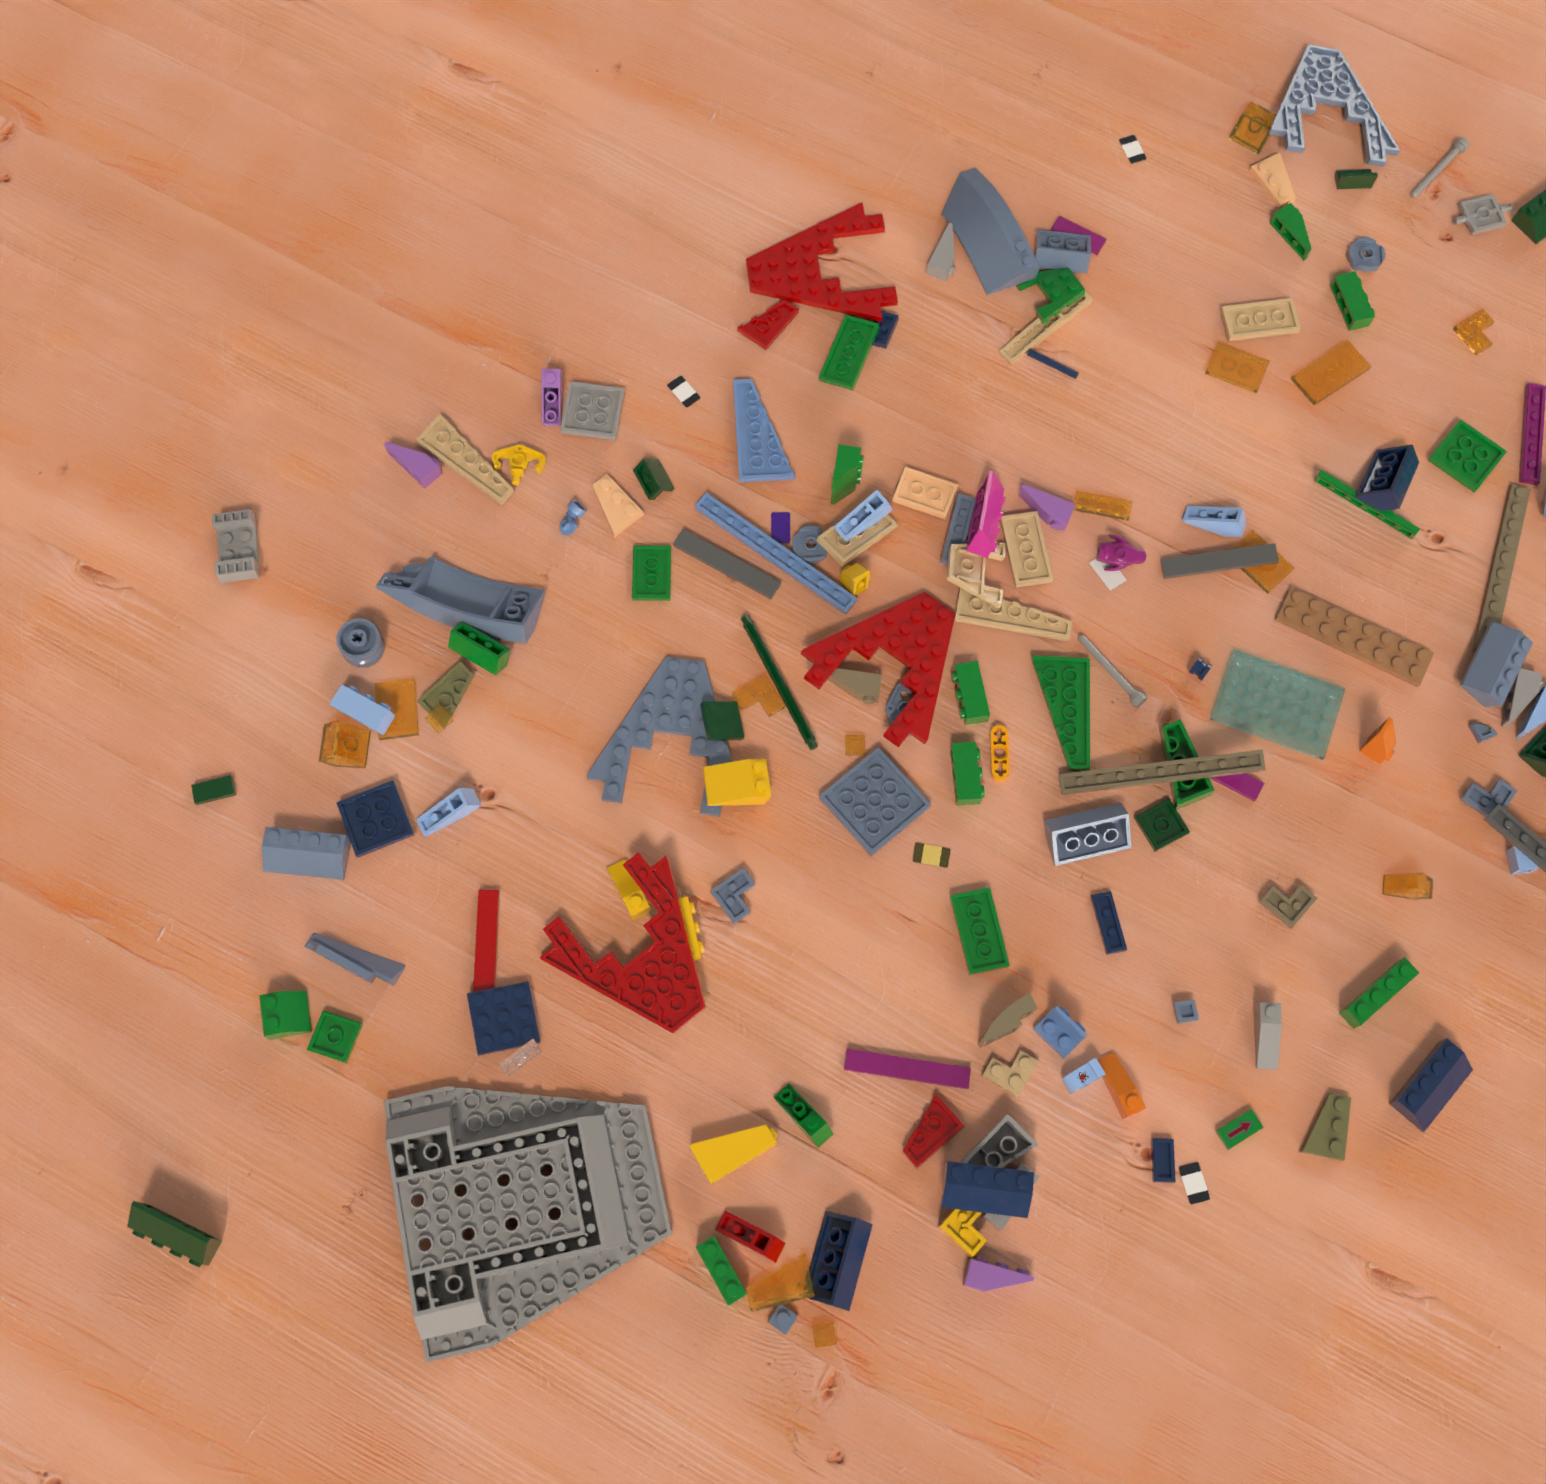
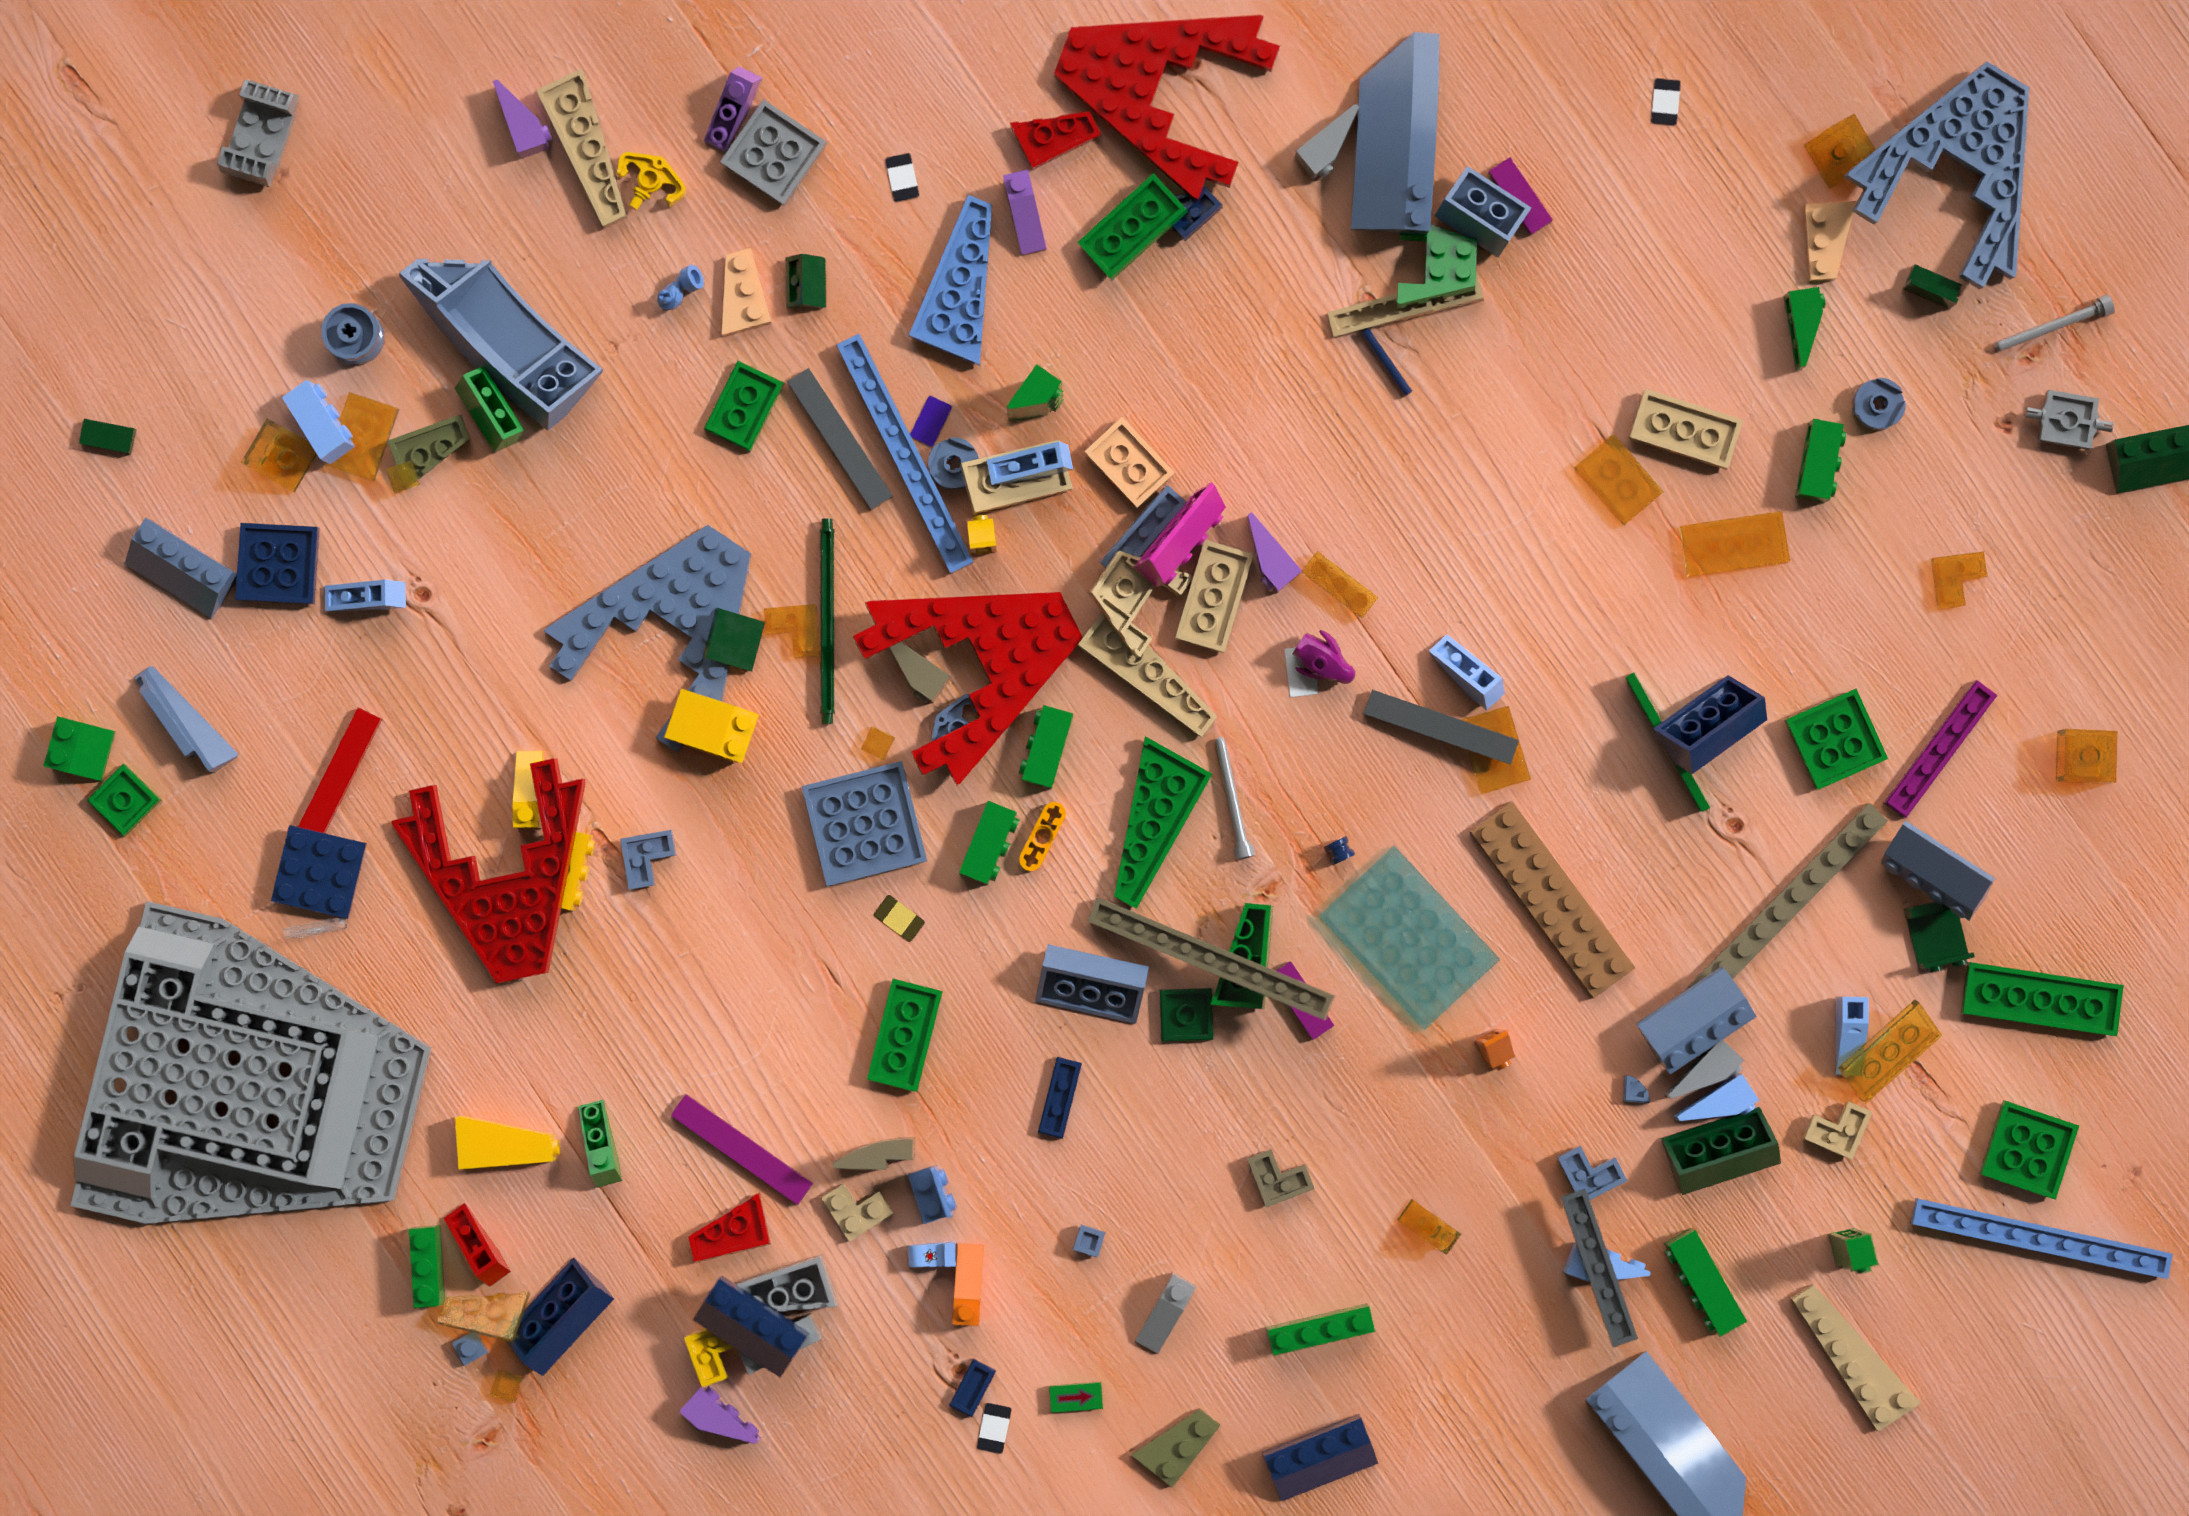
camera: 25 degrees right, 15 degrees up
none -> medium lavender slope [1003,170,1047,256]

